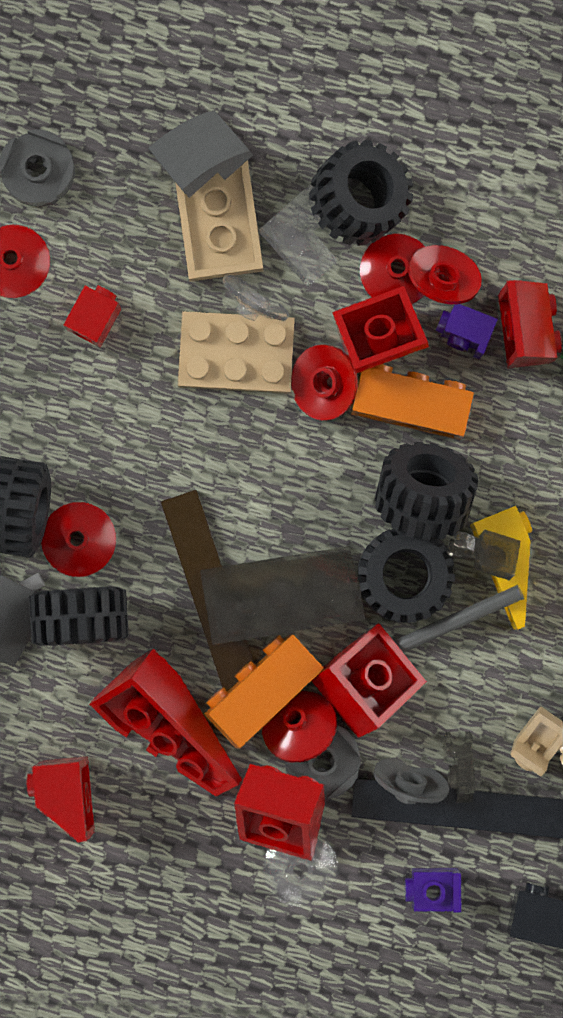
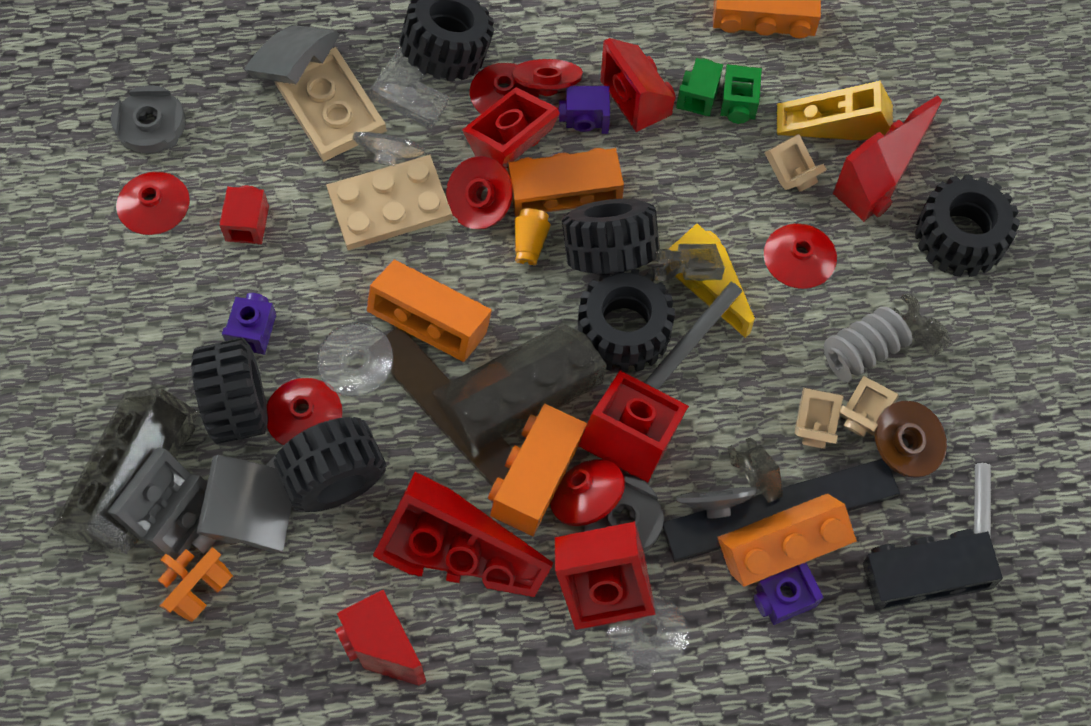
camera: 25 degrees left, 20 degrees down
none -> dark purple brick [222,293,276,355]
none -> clear dish [317,322,393,397]
none -> orange brick [367,259,492,362]
none -> light orange cone [515,208,551,266]
none -> orange brick [717,493,857,587]

